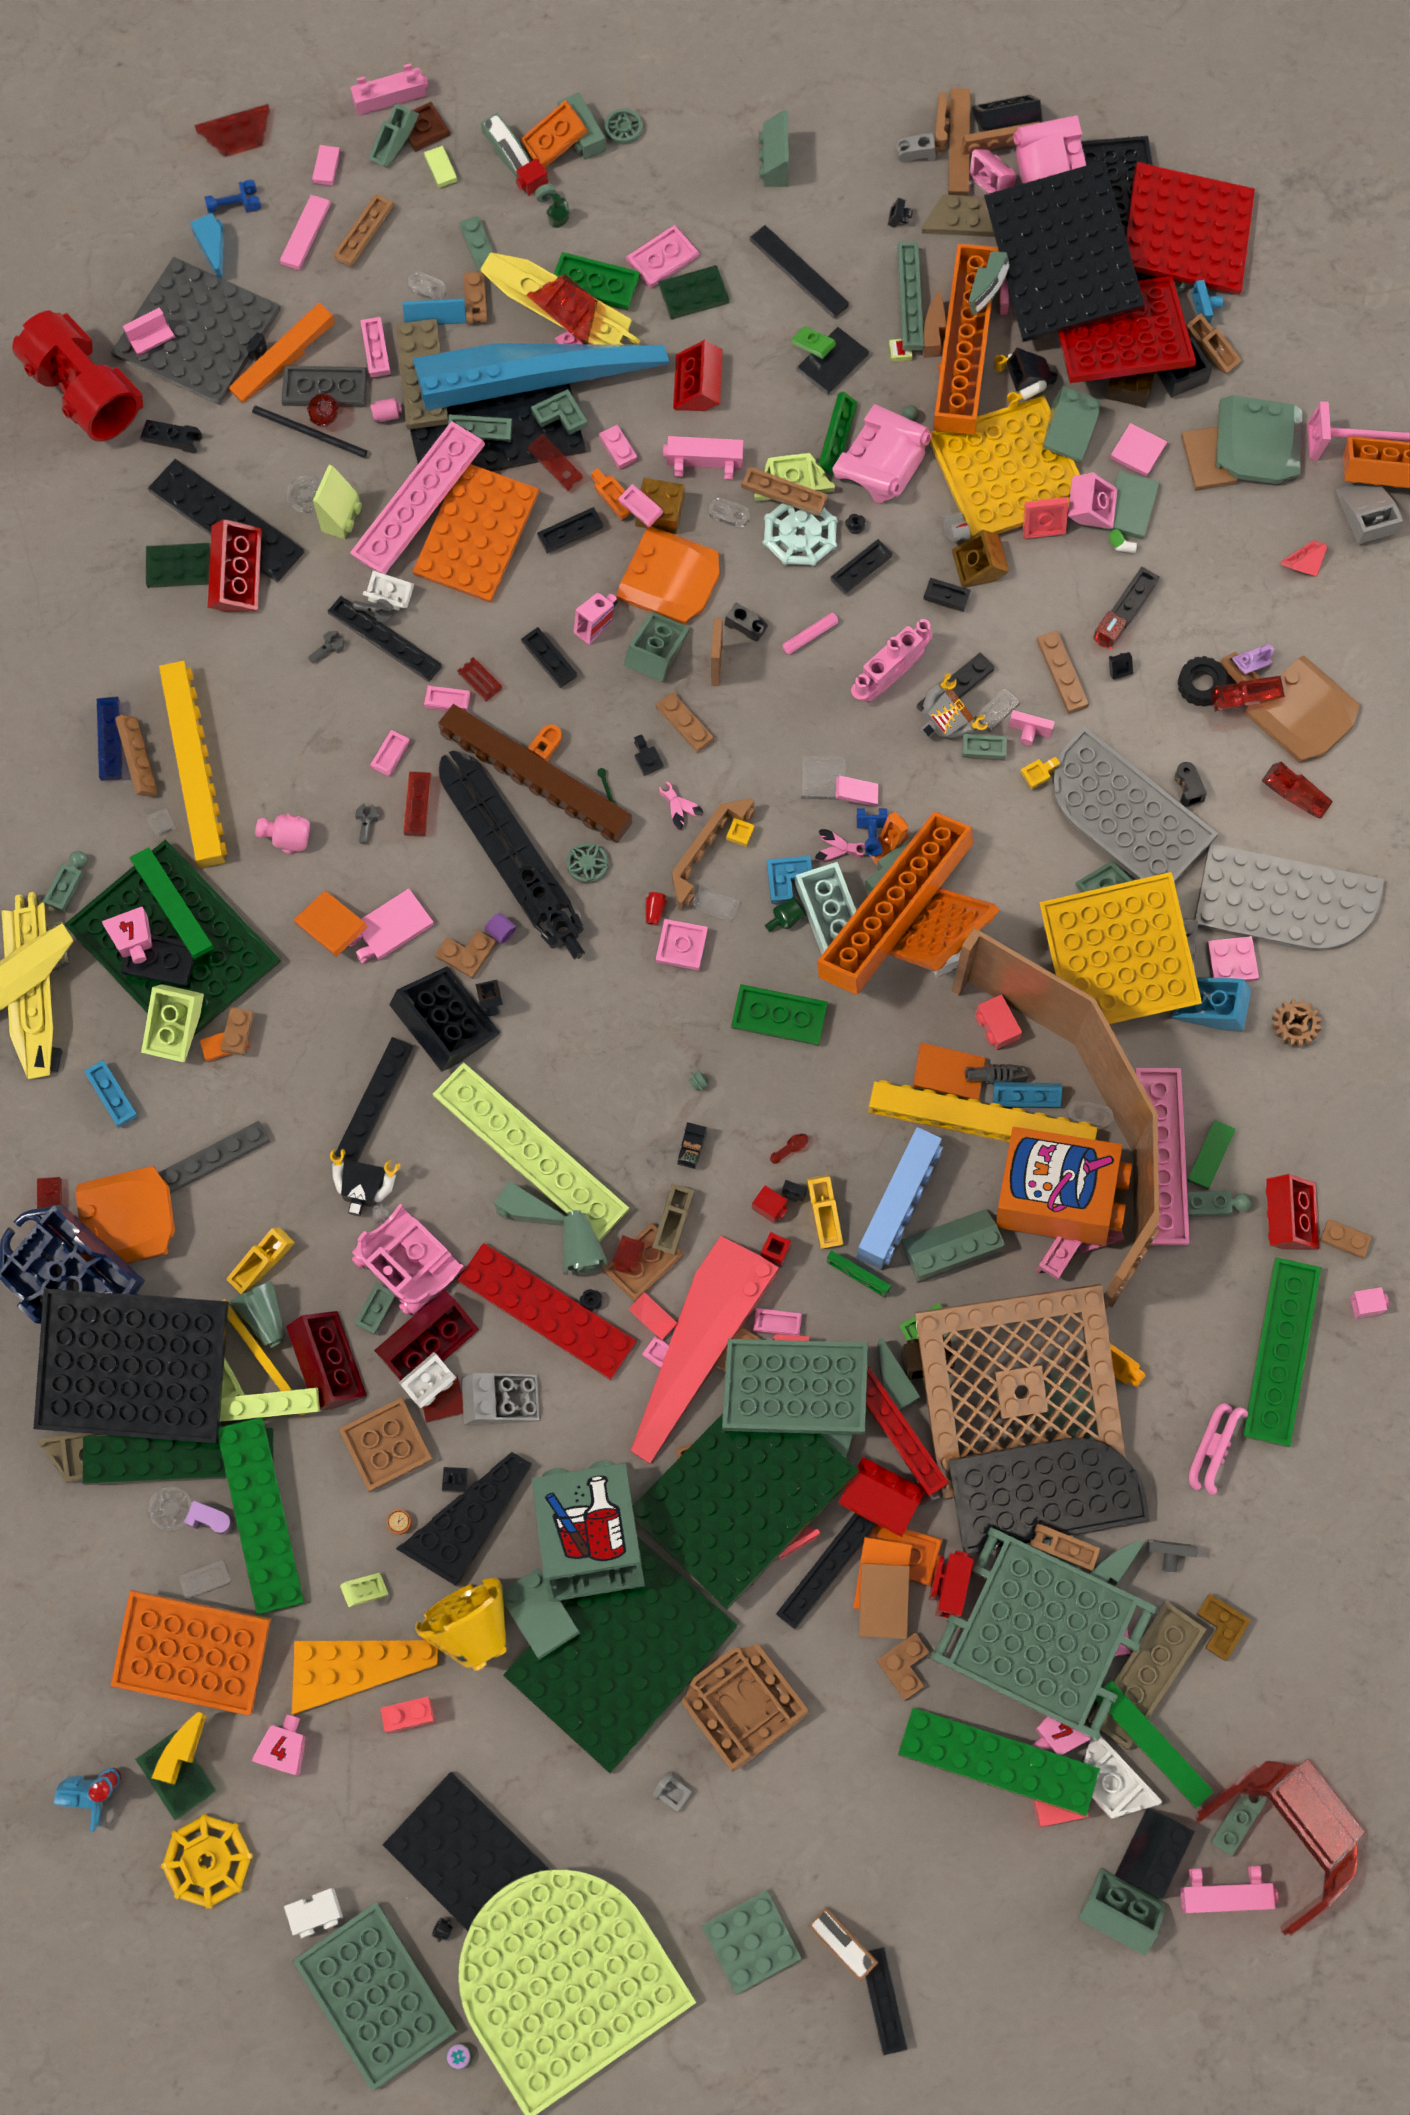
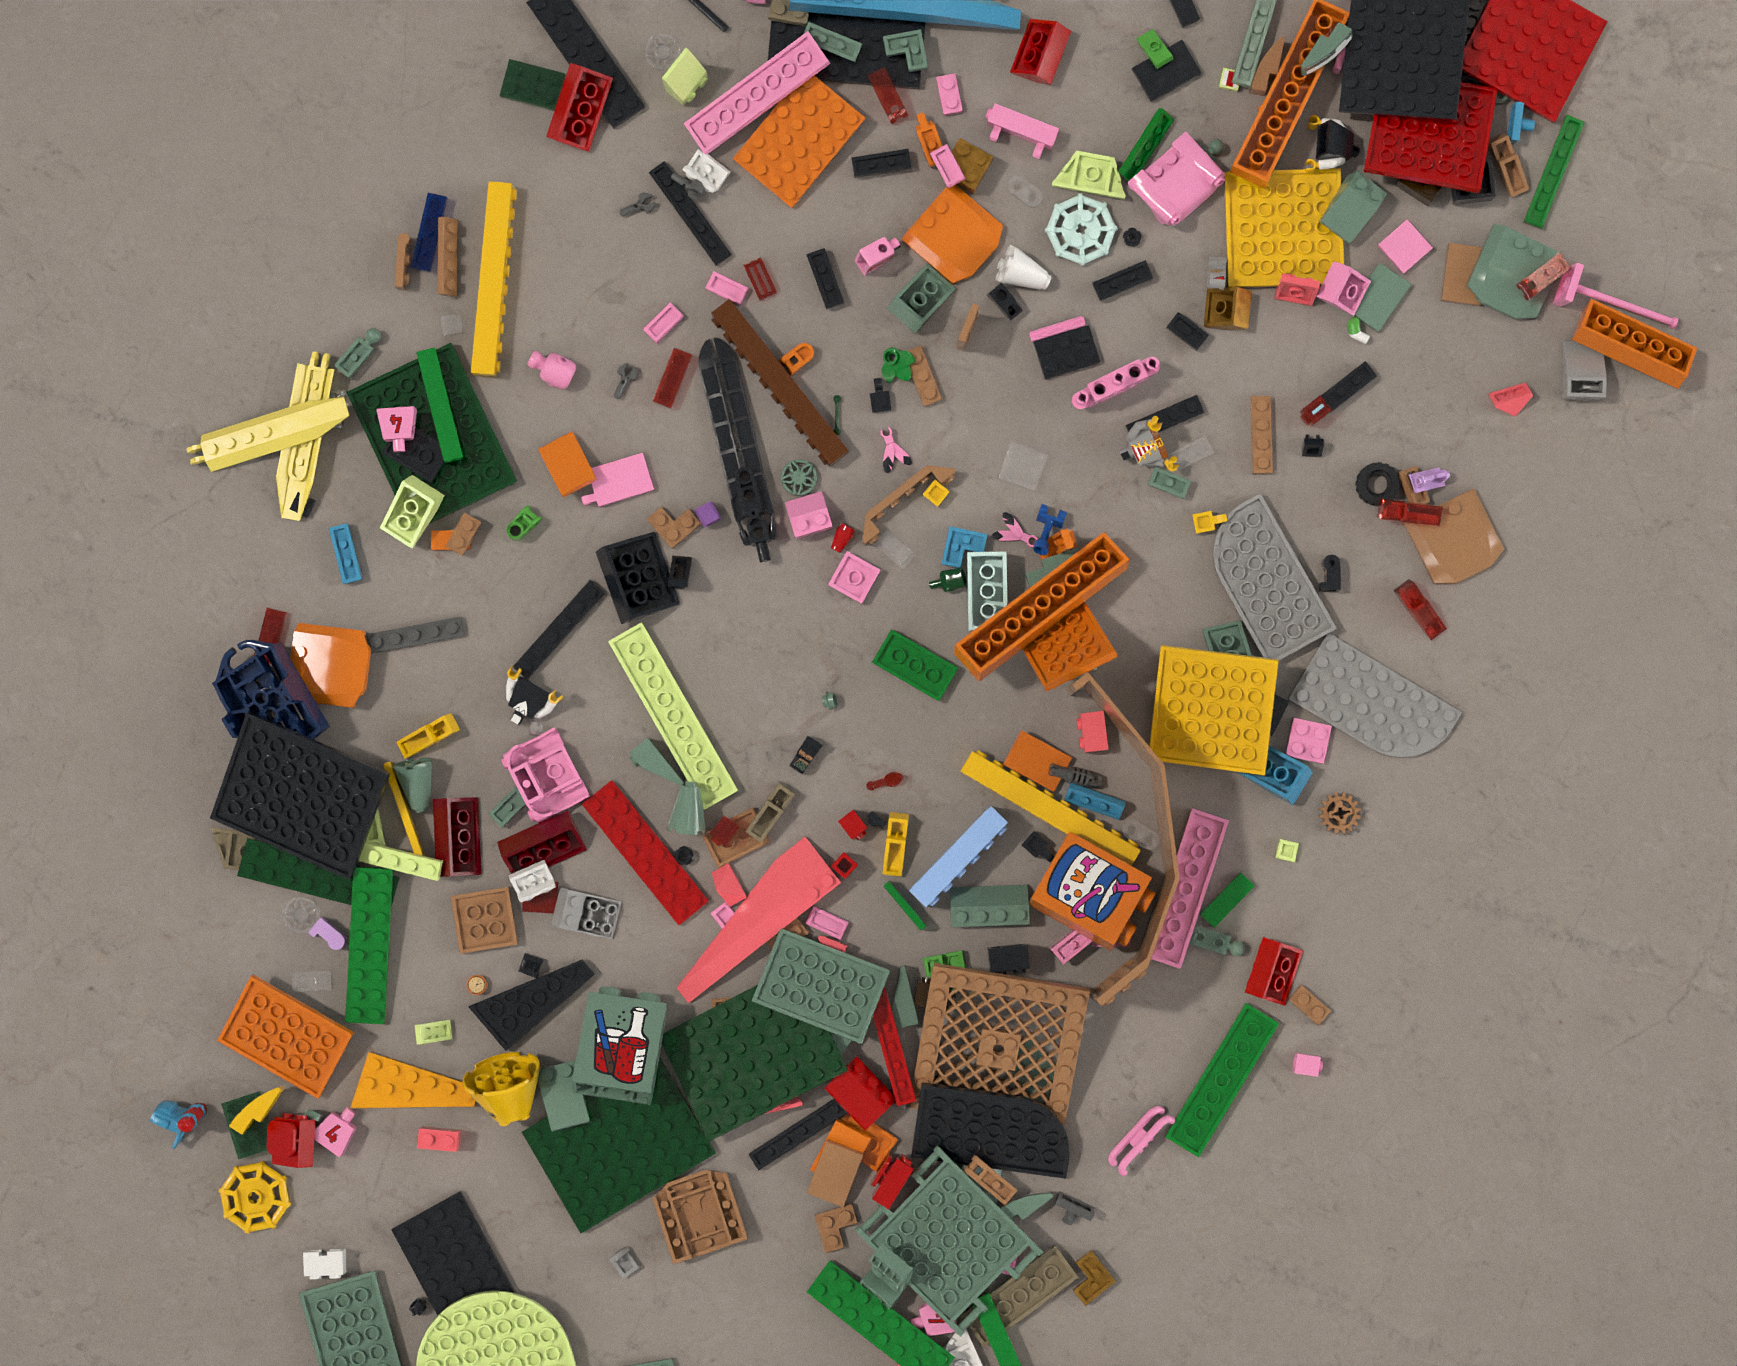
camera: 25 degrees right, 15 degrees up
medium nougat plate [741,466,828,516] -> none
bright pink tile [836,776,878,807] -> none
bright pink tile [1008,710,1055,745] -> none
light orange hinge [1083,1343,1146,1387] -> none
none -> red brick [267,1113,315,1168]
none -> sand green tile [304,1109,324,1124]
none -> medium nougat plate [395,233,412,290]
none -> bright green piece [506,505,542,541]
none -> bright pink slope [785,491,833,539]
none -> sand green plate [860,1243,913,1310]
none -> green plate [882,347,915,383]
none -> black brick [987,944,1030,975]
none -> white cone [995,245,1051,290]
none -> black plate [1021,831,1055,863]
none -> black plate [1033,325,1100,380]
none -> yellowish green tile [1275,839,1299,862]
none -> clear red plate [1516,252,1571,301]
none -> green tile [1523,115,1585,229]

